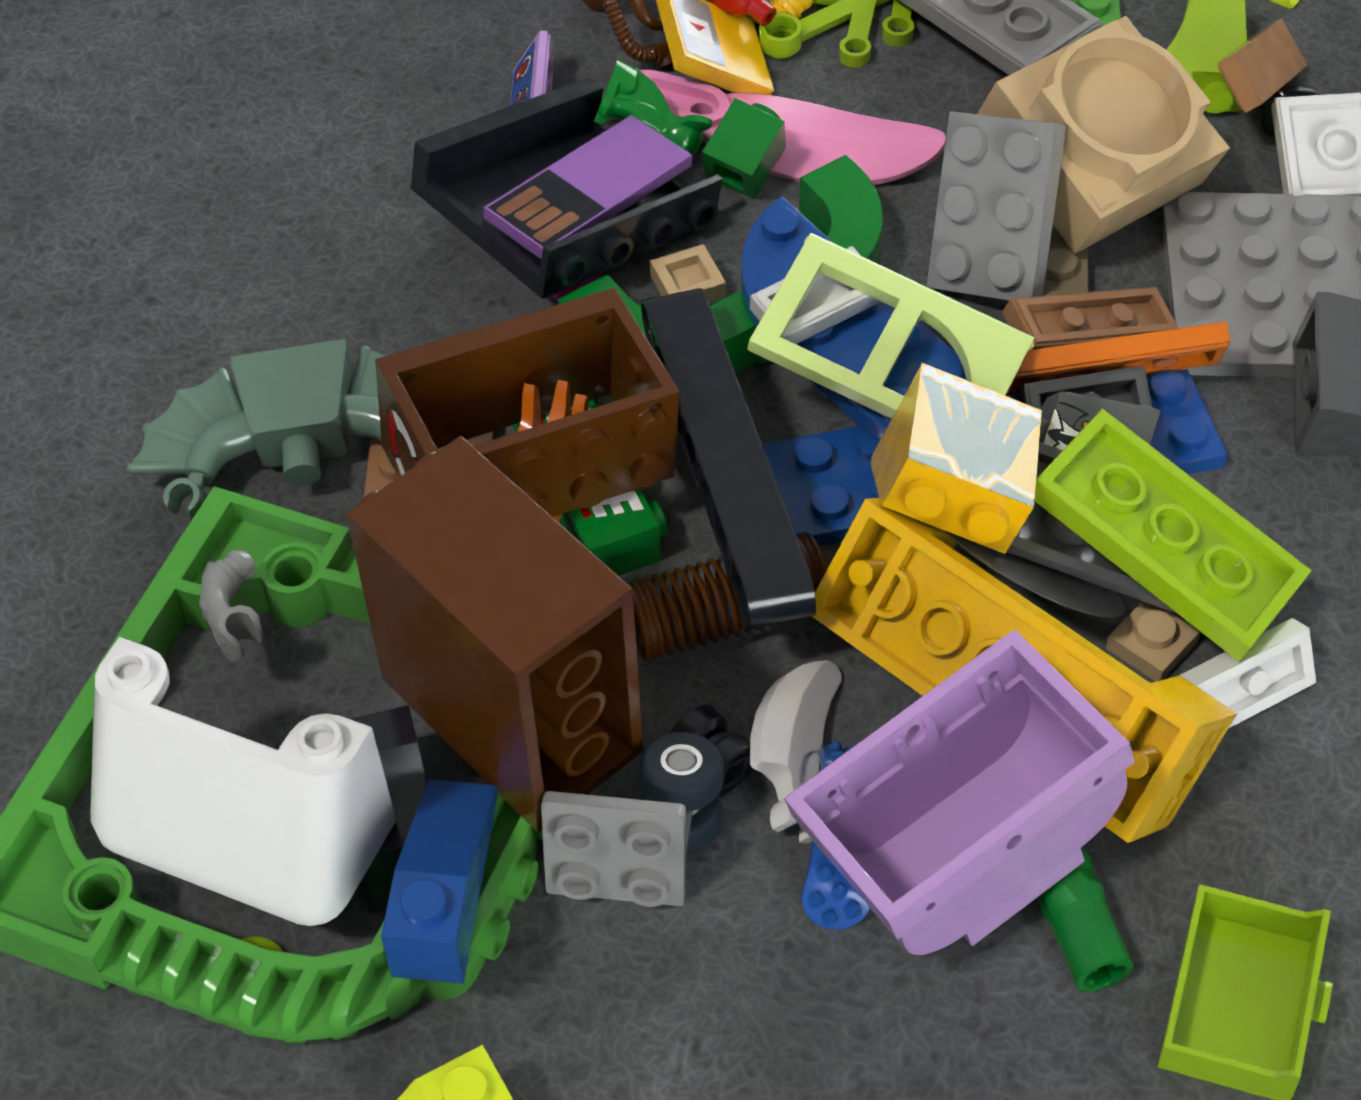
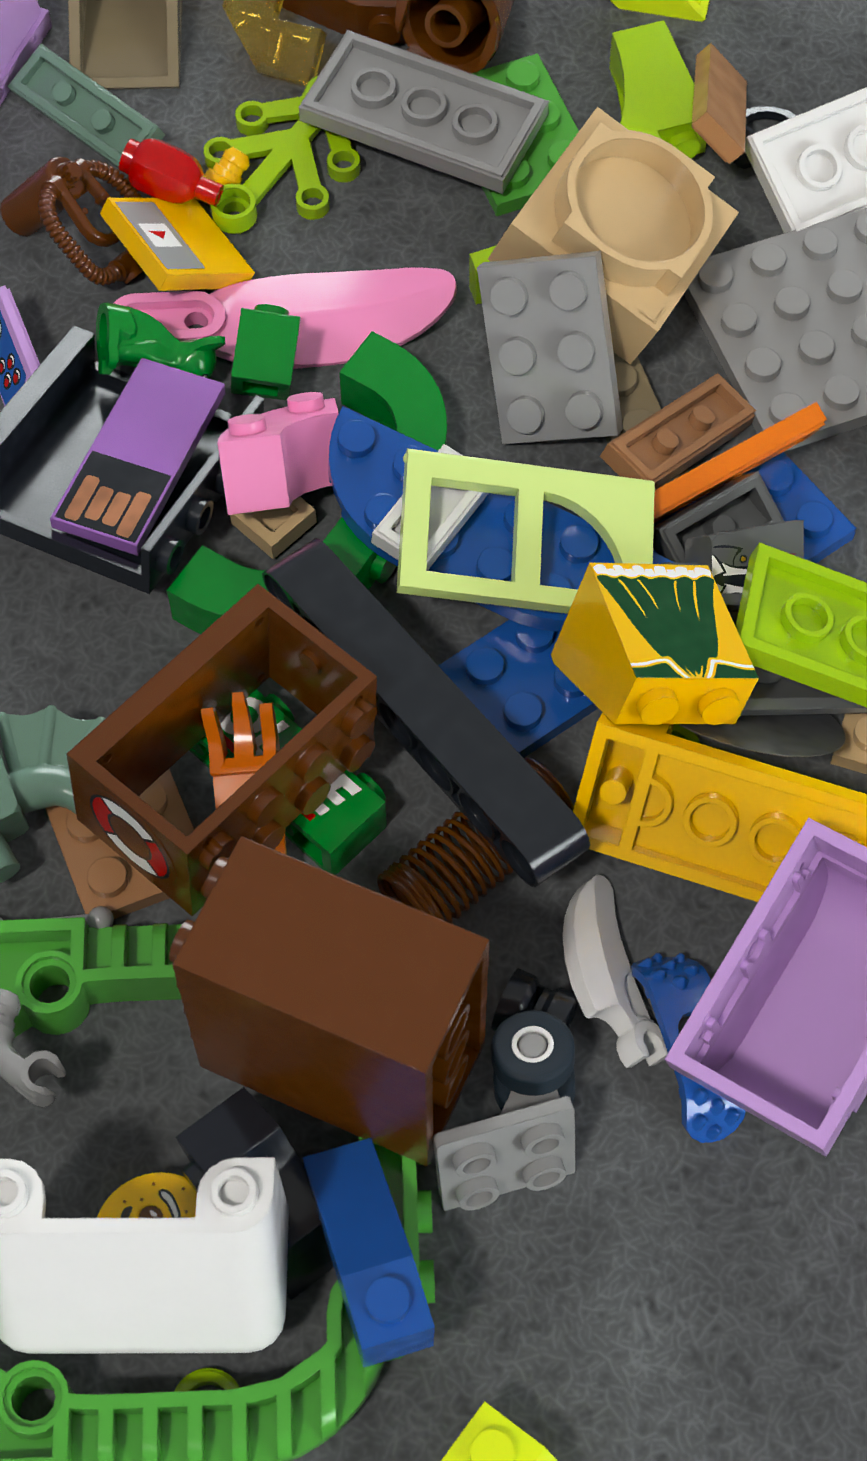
camera: 25 degrees left, 10 degrees up
none -> bright pink brick [217,392,339,515]

